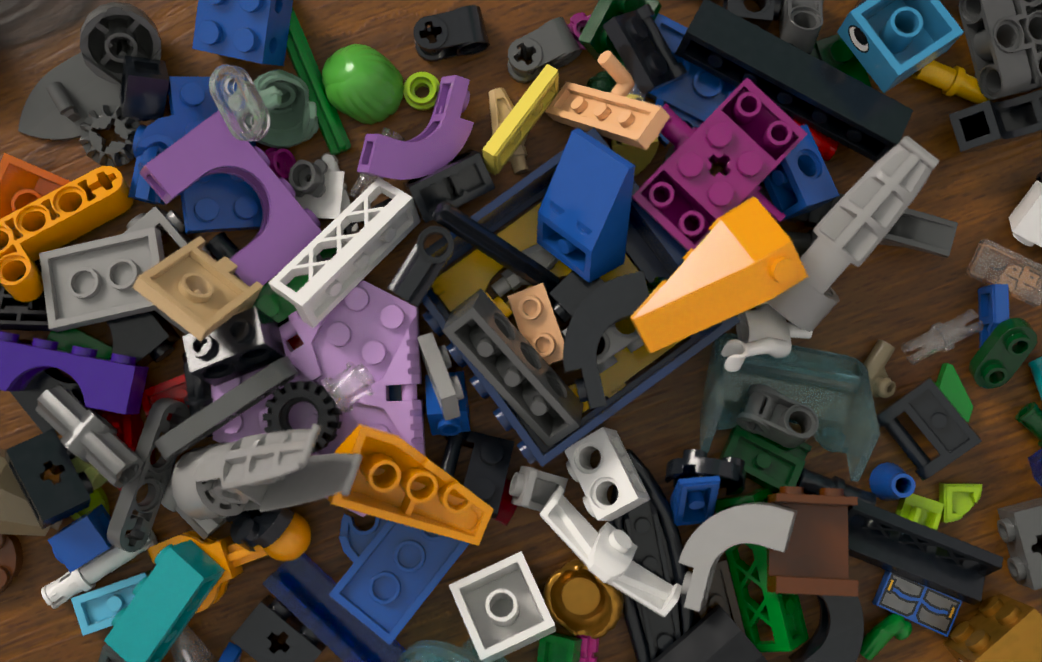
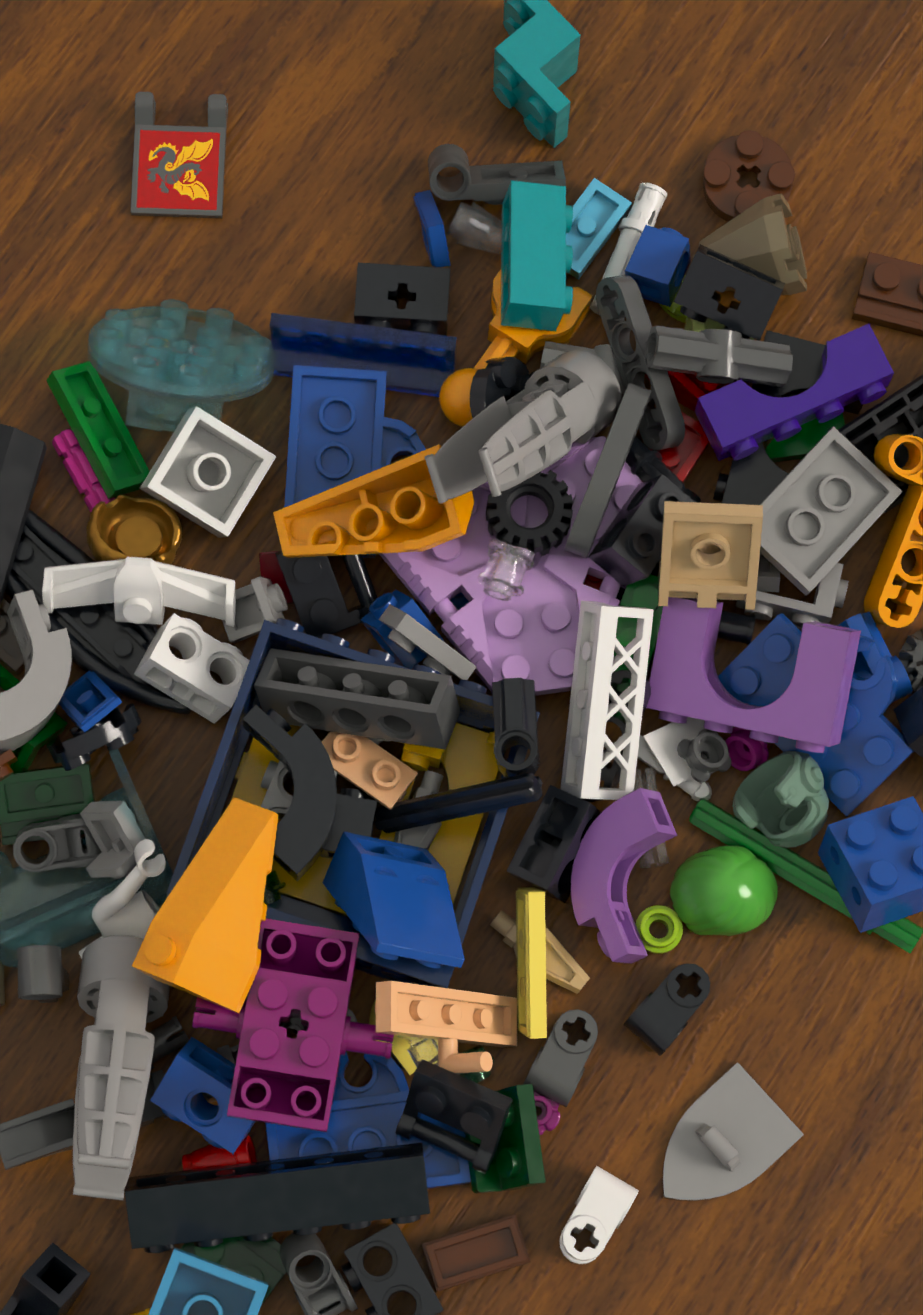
camera: 145 degrees right, 10 degrees down
clear plate [209,64,270,141] -> none
none -> dark grey piece [17,945,69,1003]
none -> light grey bracket [80,801,146,879]

